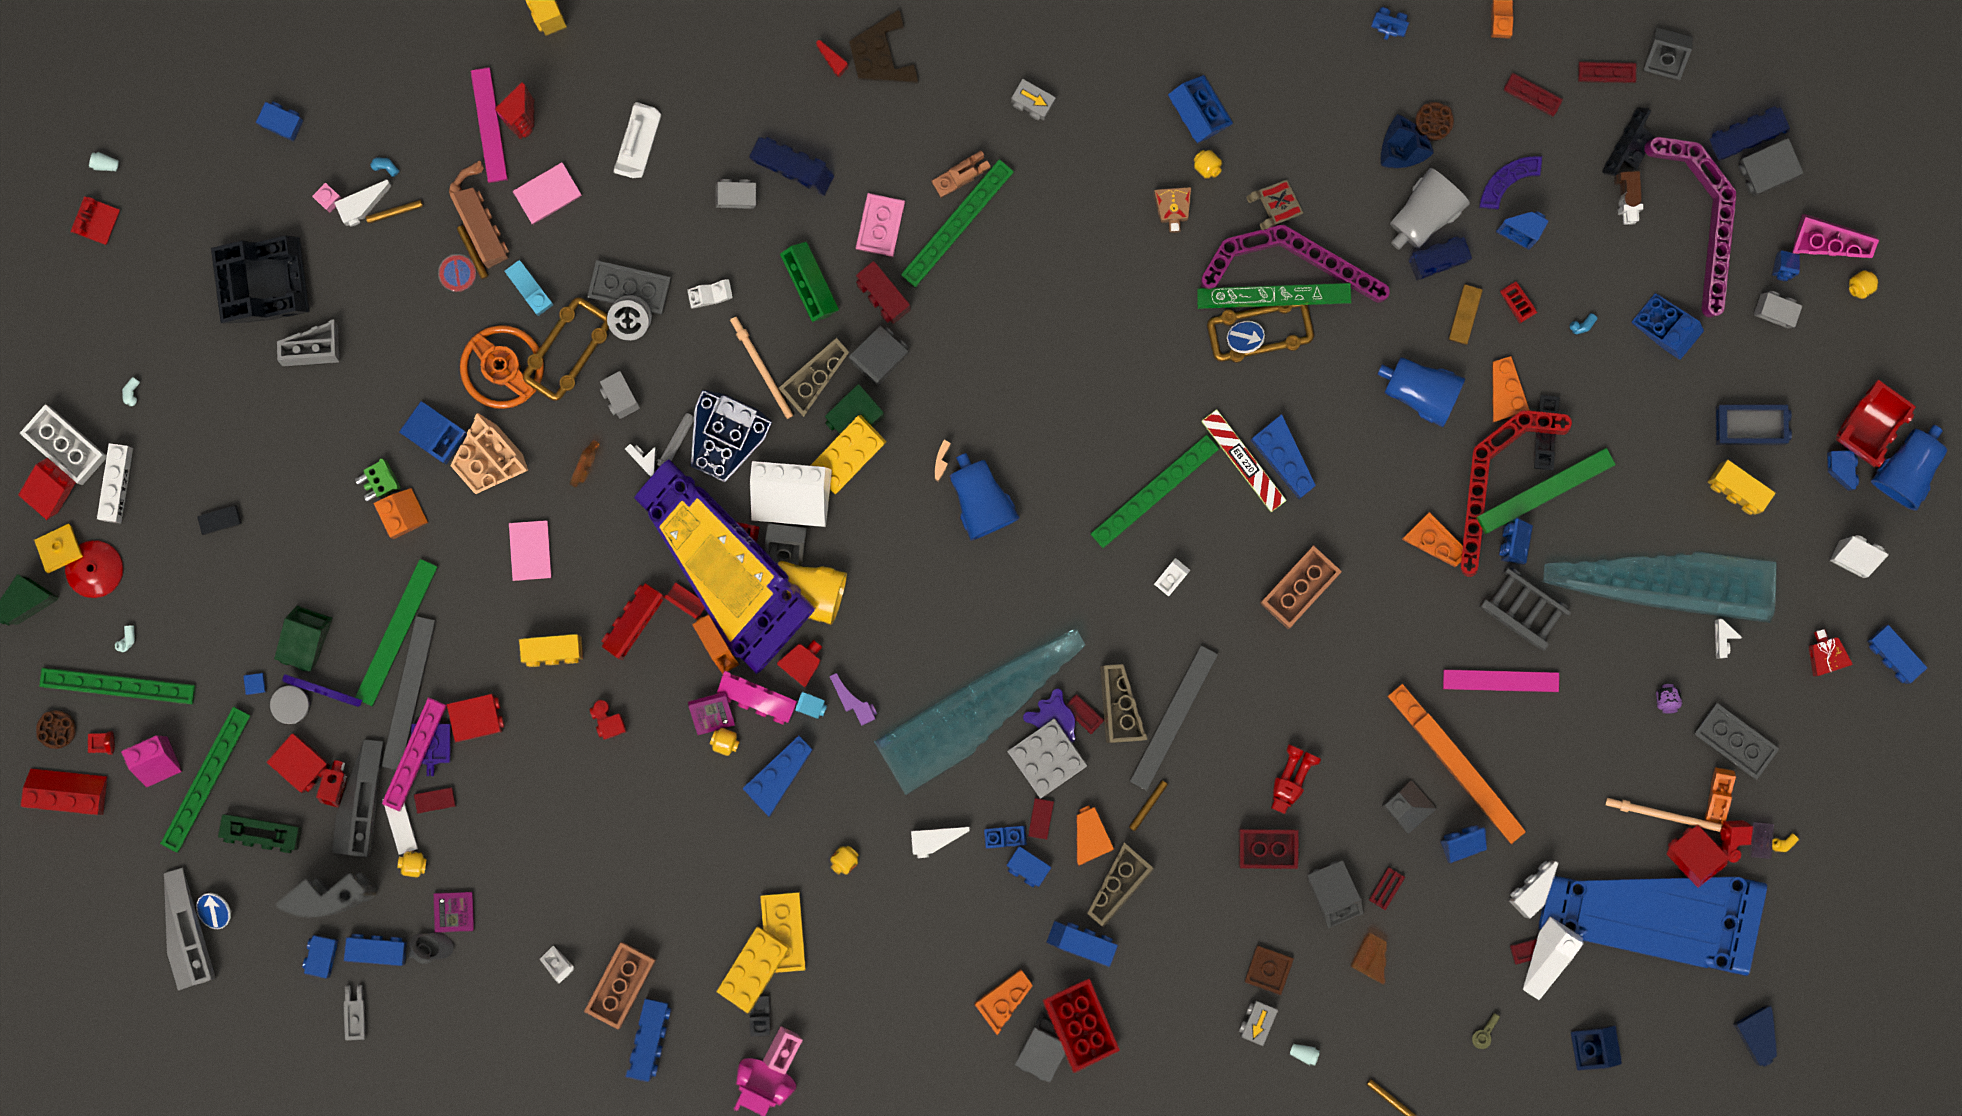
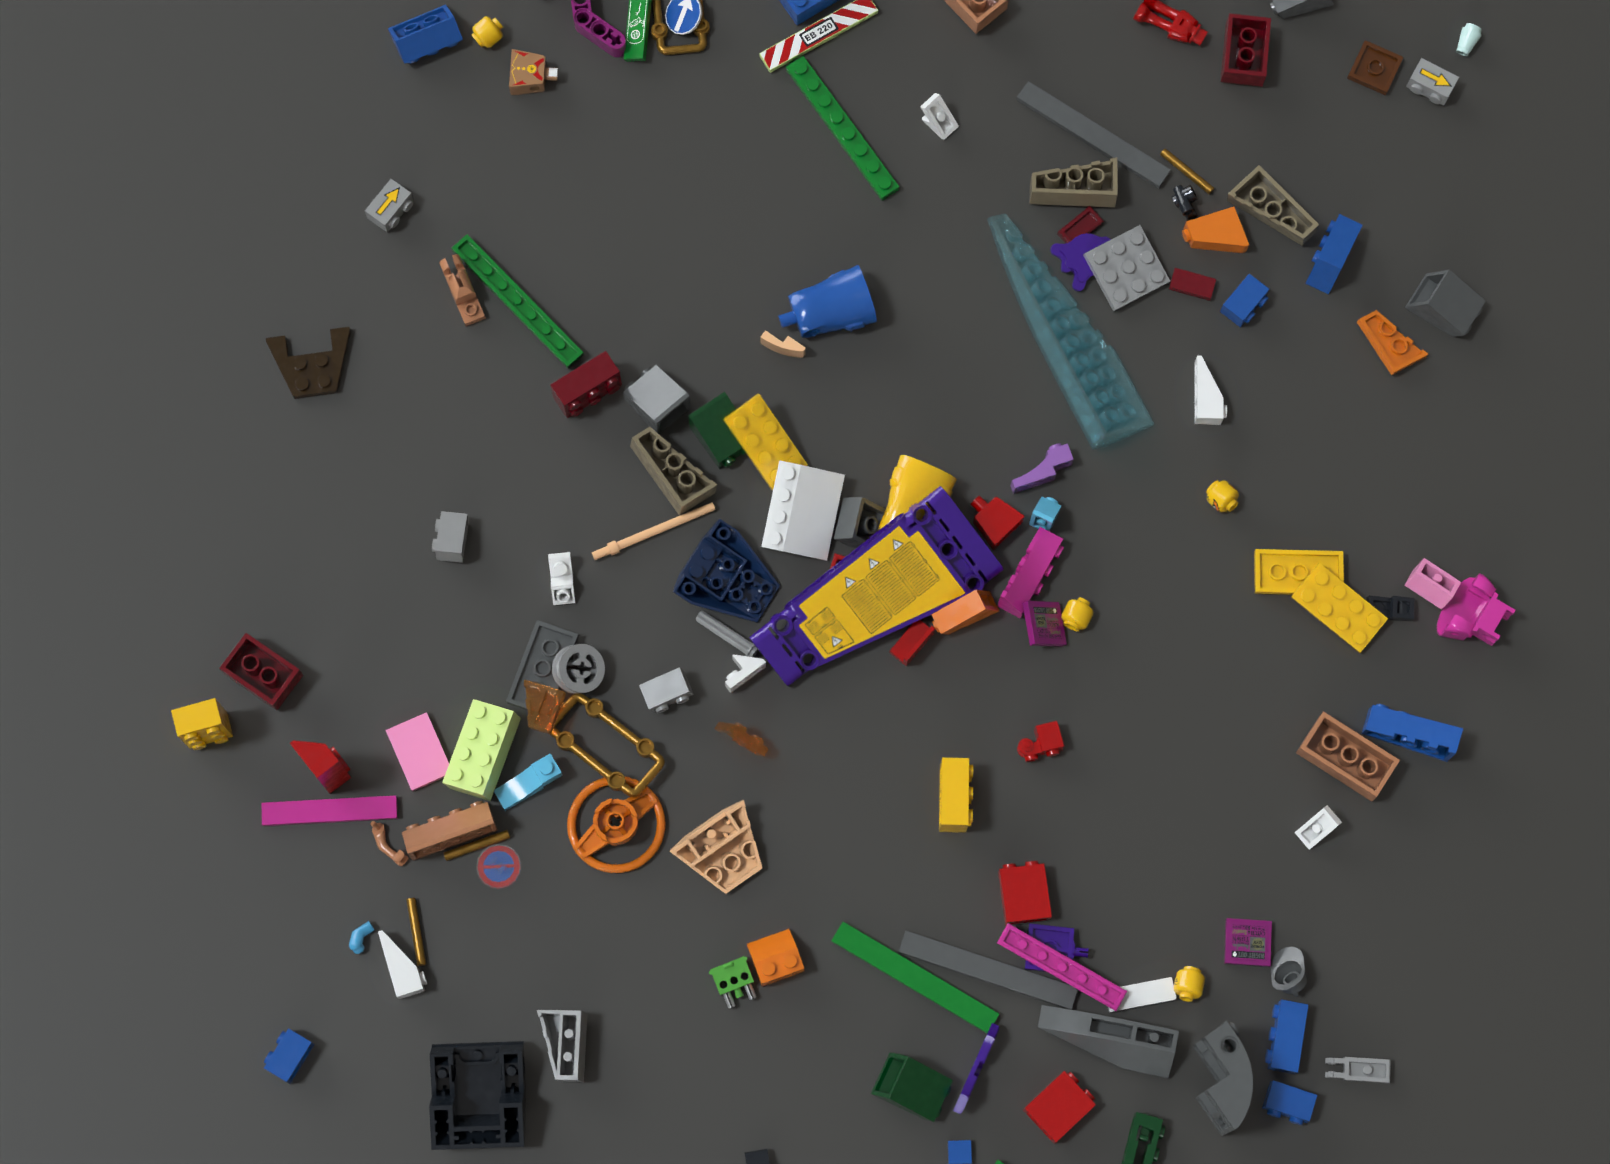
camera: 85 degrees left, 10 degrees down
light grey tile [270,686,310,724] -> none
bright pink brick [312,183,342,213] -> none
red torso [316,760,347,808] -> none
blue slope [399,401,467,465] -> none
dark red tile [414,788,456,814] -> none
bright pink tile [509,521,552,581] -> none
red slope [601,583,665,660] -> none
white piece [613,102,661,178] -> none
blue wedge [742,736,813,817] -> none
clear blue wedge [749,137,834,196] -> none
green brick [780,242,839,322] -> none
red slope [816,40,848,78] -> none
bright pink tile [856,193,905,257] -> none
blue slope [984,826,1027,849] -> none
red slope [1043,979,1120,1072] -> none
none -> dark red brick [219,633,303,711]
none -> yellowish green brick [442,699,521,801]
none -> clear orange wing [524,680,566,735]
none -> black plate [1172,185,1198,221]

